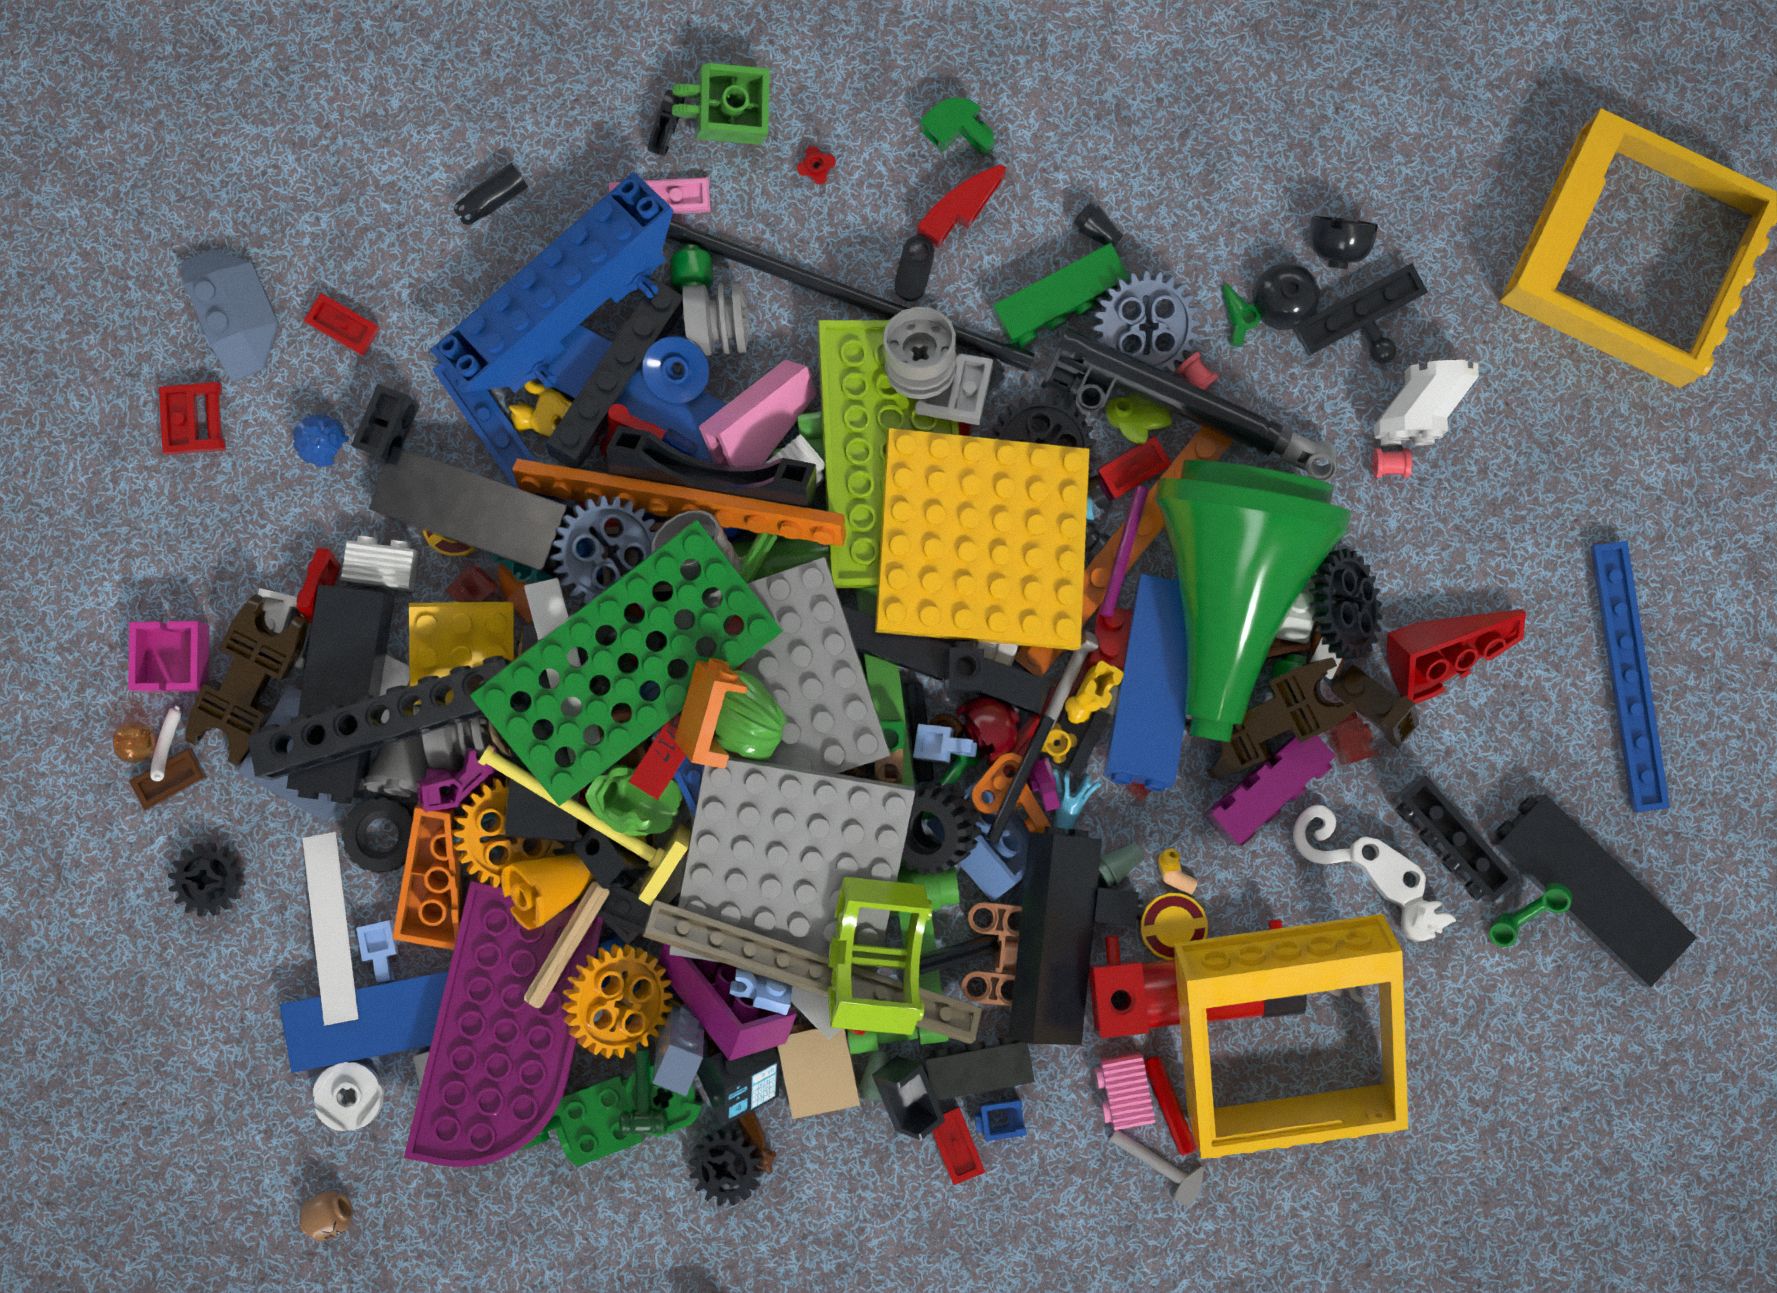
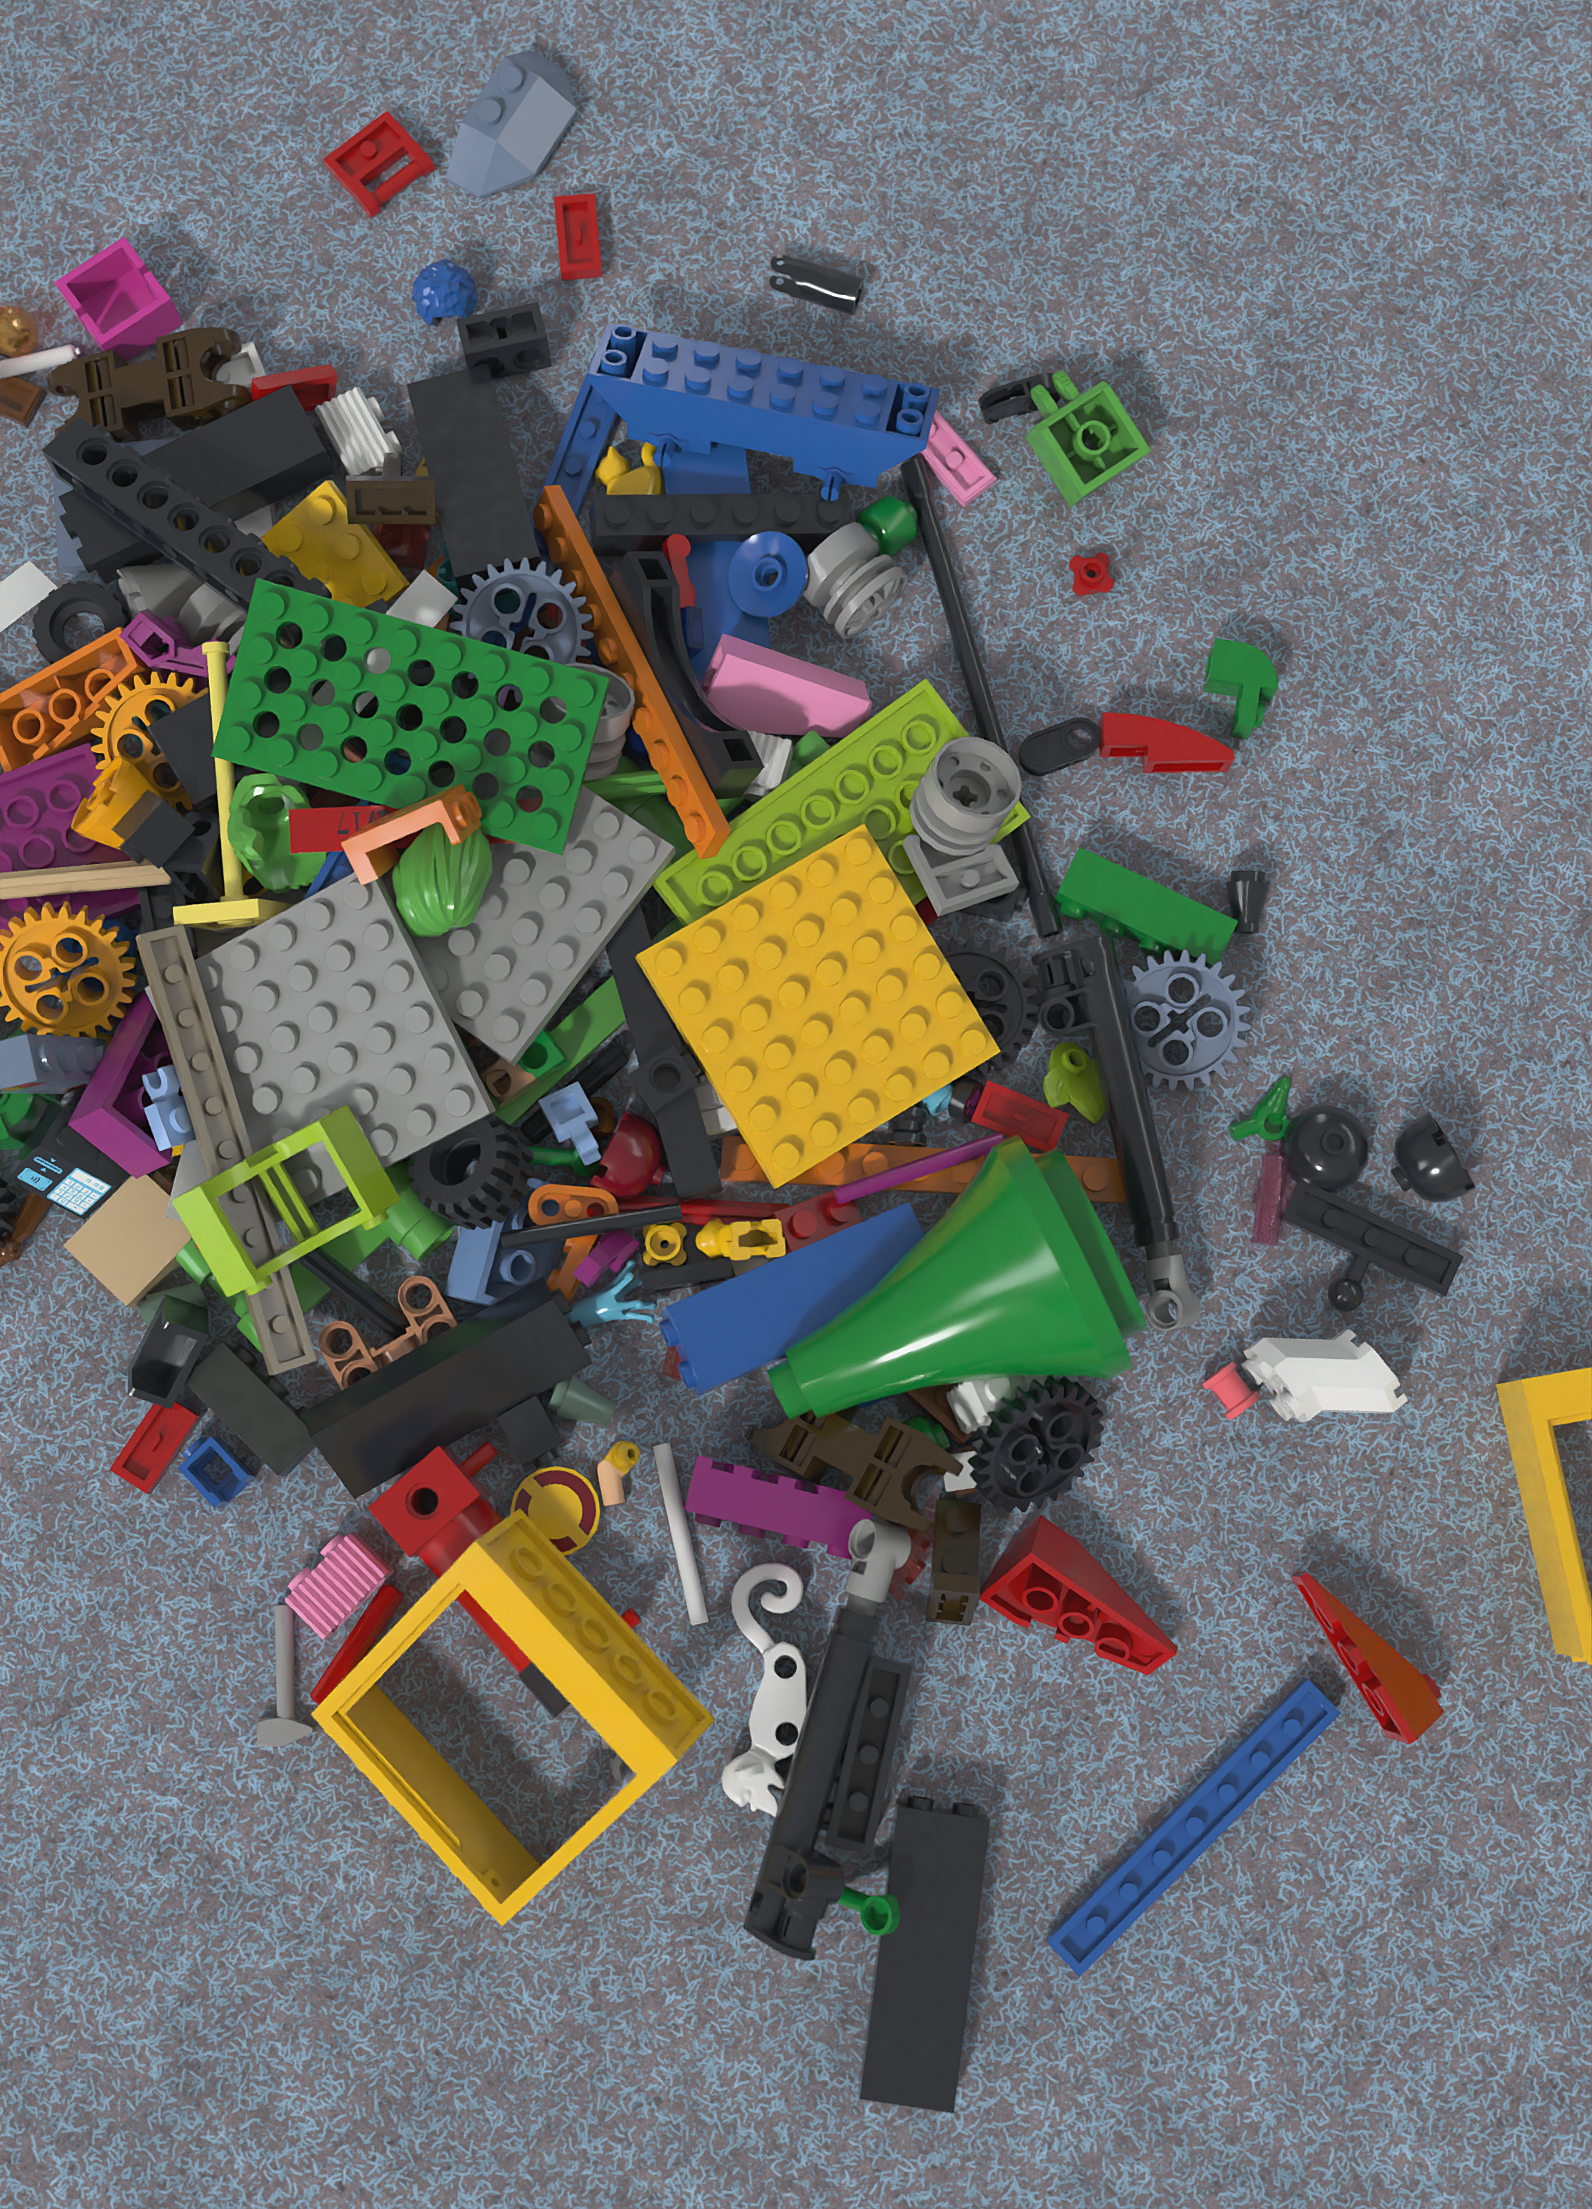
camera: 55 degrees right, 5 degrees down
light grey piece [1044,629,1098,728] -> none
coral bush [1175,352,1220,390] -> none
none -> black brick [111,790,195,869]
none -> dark brown bracket [345,453,436,524]
none -> white bar [653,1443,709,1626]
none -> black piece [743,1519,911,1961]
none -> clear pink pin [1250,1155,1289,1246]
none -> red wedge [1291,1572,1444,1745]

